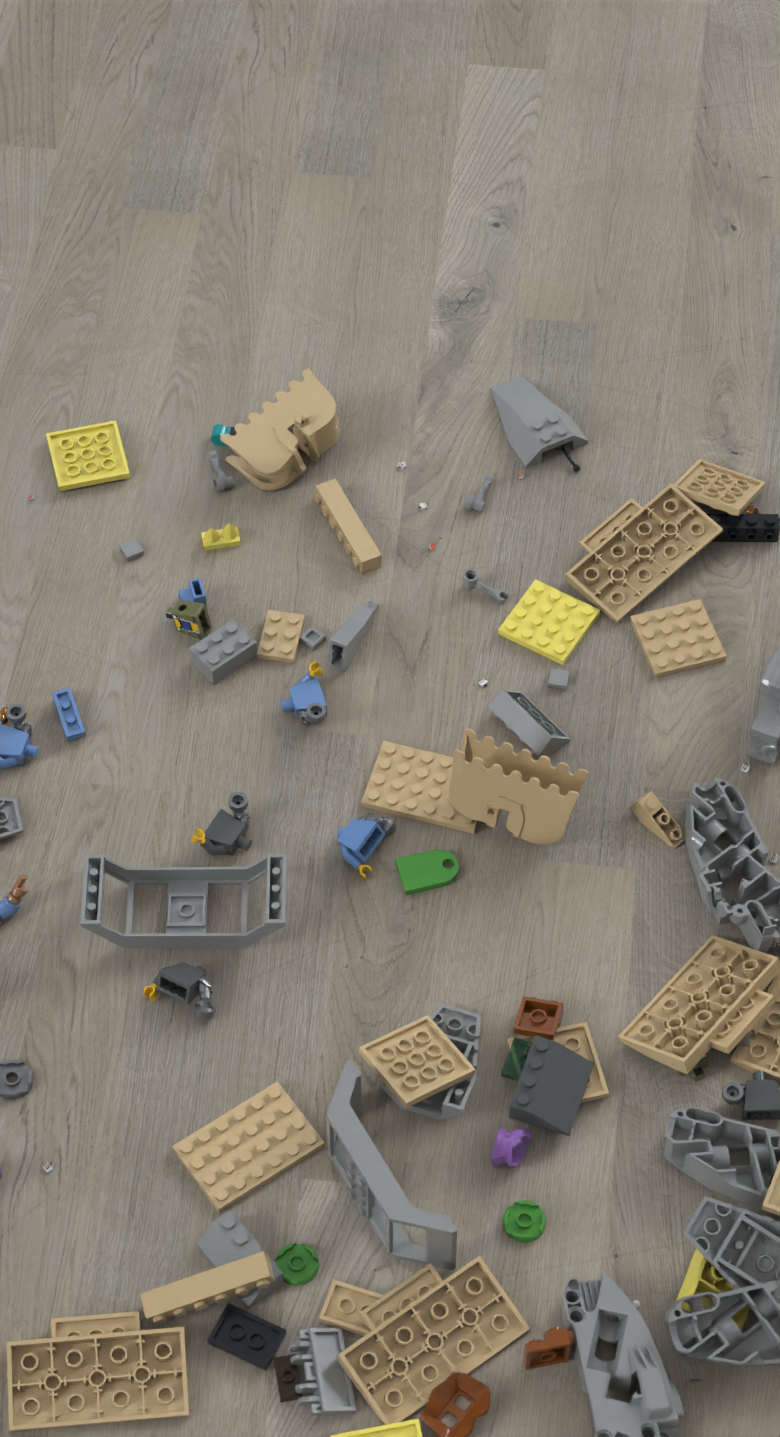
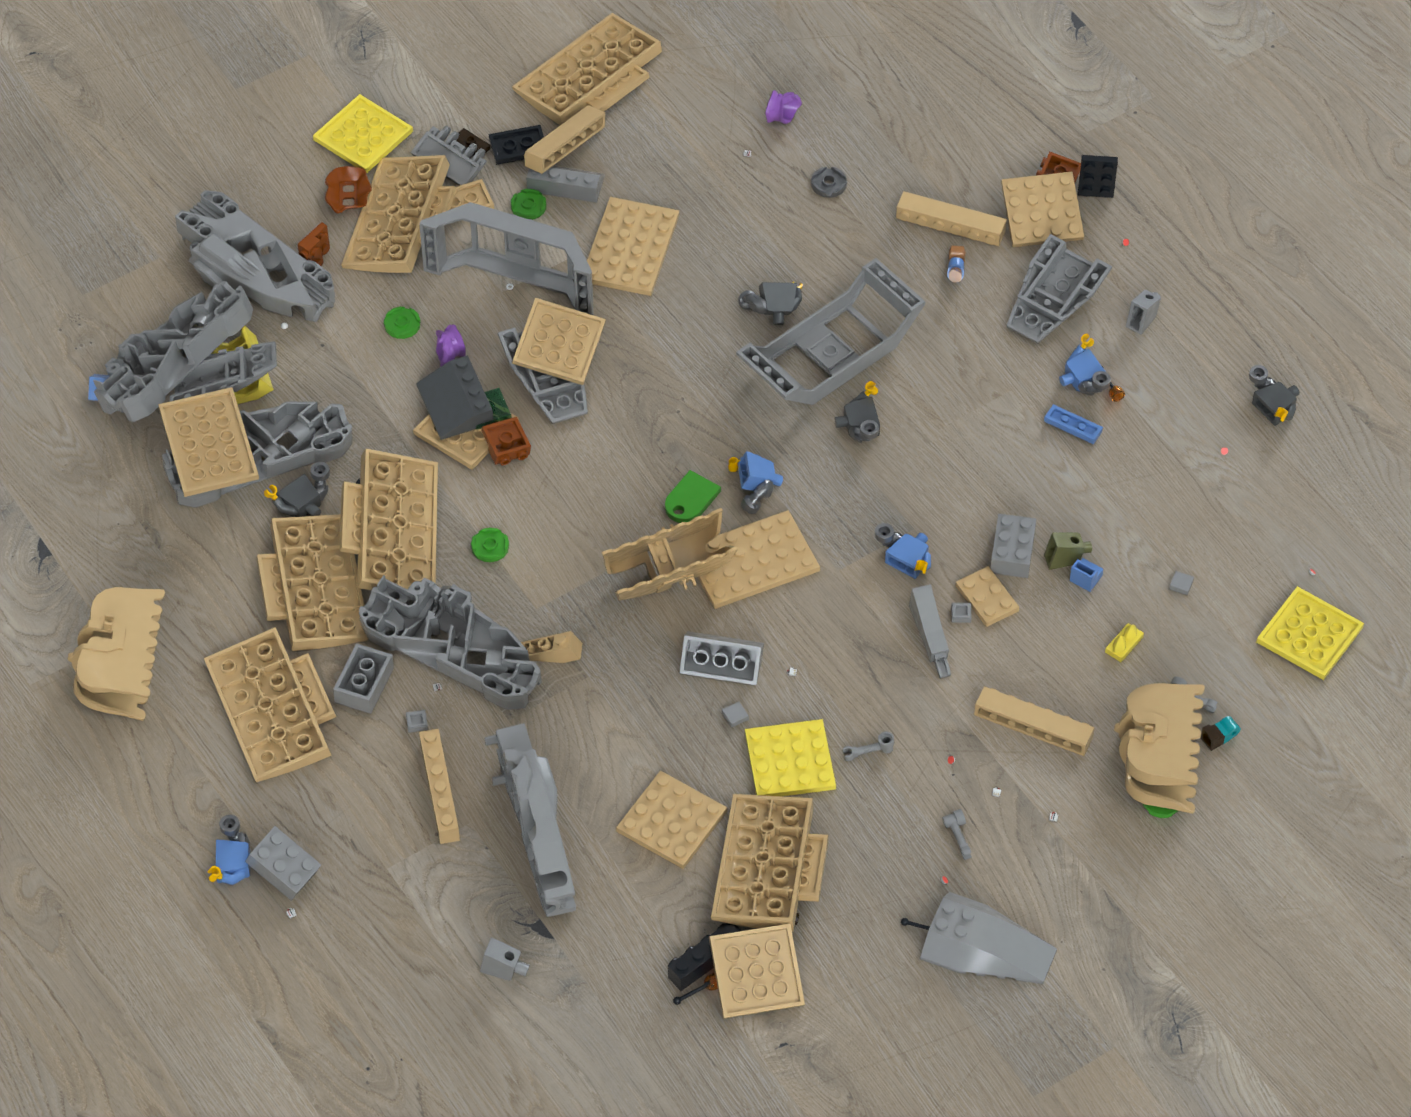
camera: 140 degrees right, 0 degrees up
none -> bright green tile [471,528,509,562]

